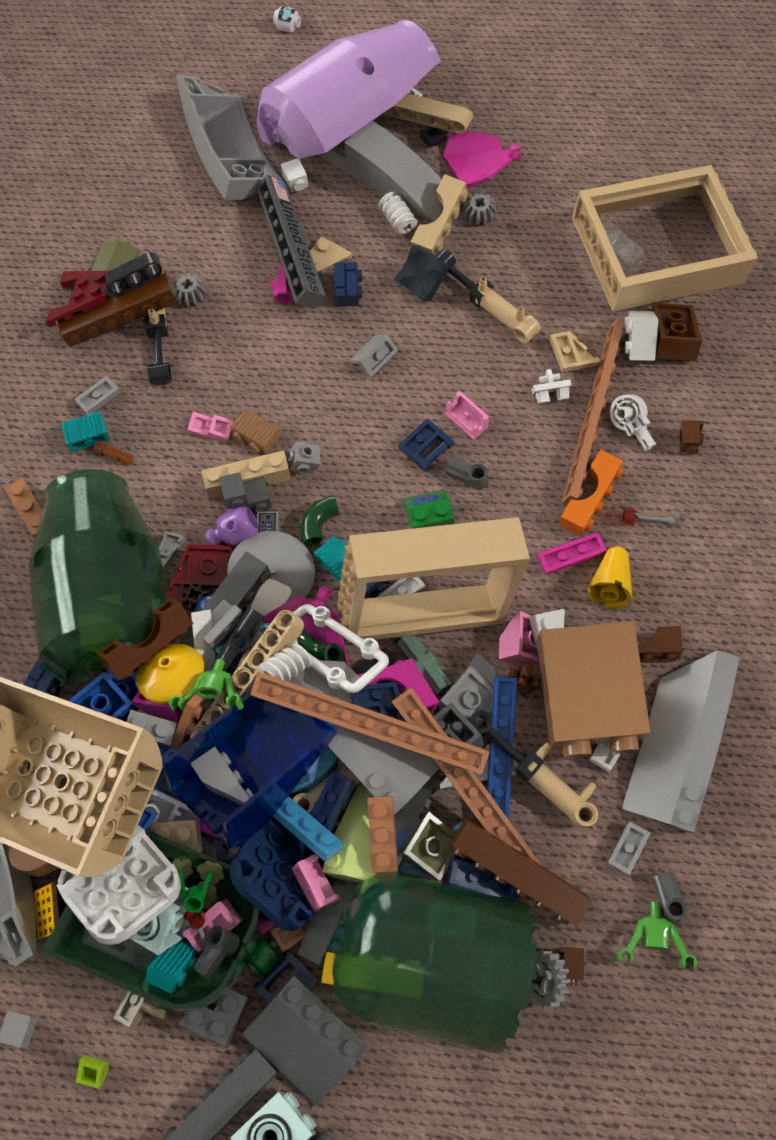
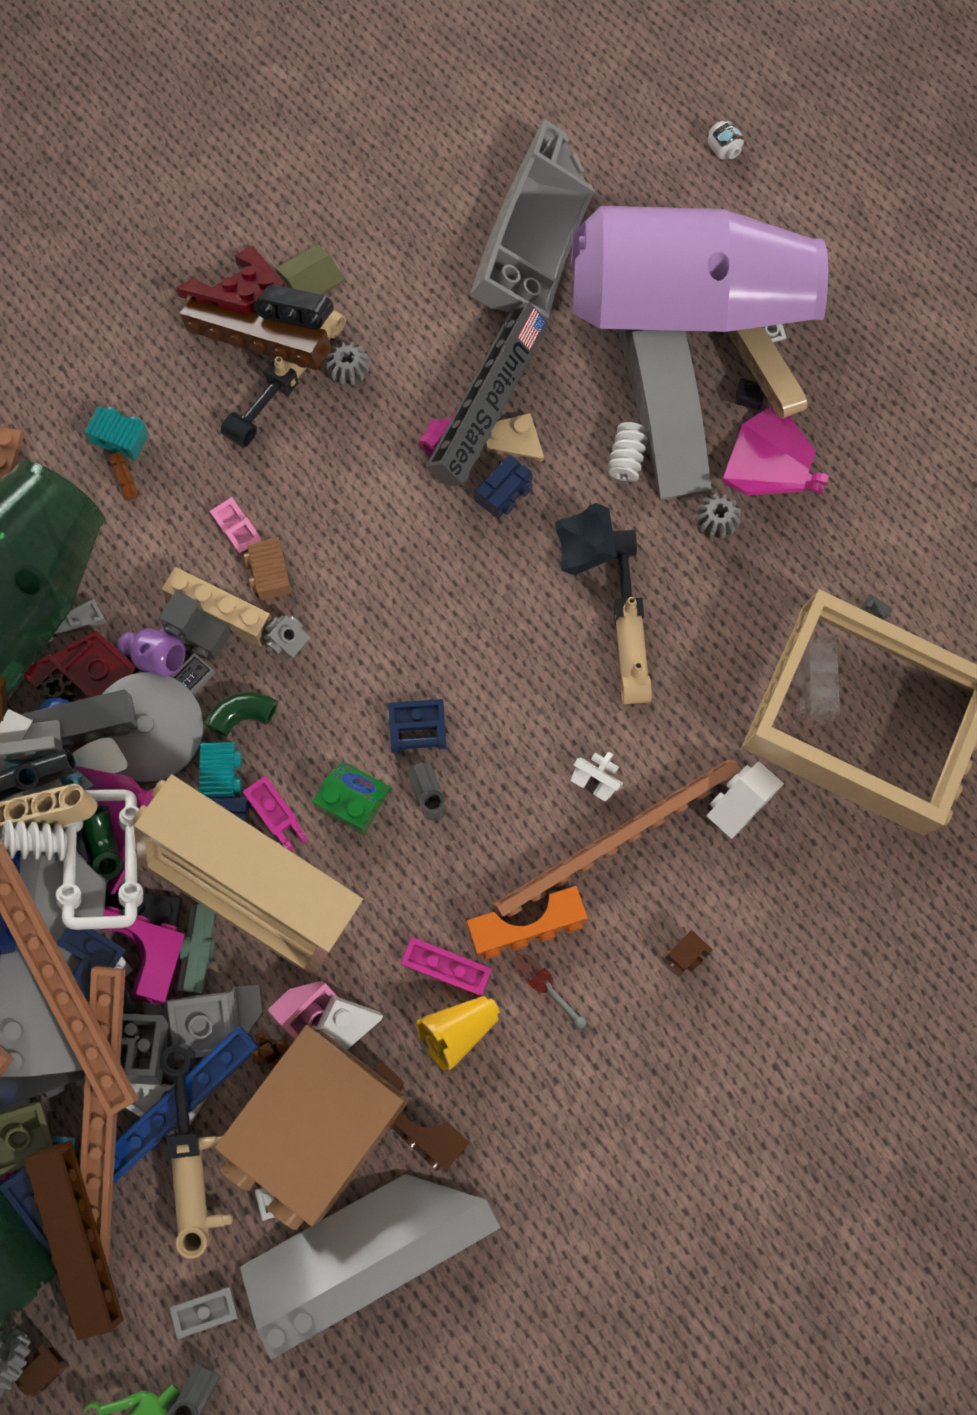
camera: 35 degrees right, 5 degrees up
light grey plate [74,376,121,415] -> none
white brick [281,158,308,193] -> none
light grey panel [349,335,398,377] -> none
tan arch [411,174,468,256] -> none
bright pink hinge [444,391,489,440] -> none
tan wing [549,331,600,373] -> none
white pin [610,394,656,451] -> none
reddish brown slope [652,302,702,361] -> none

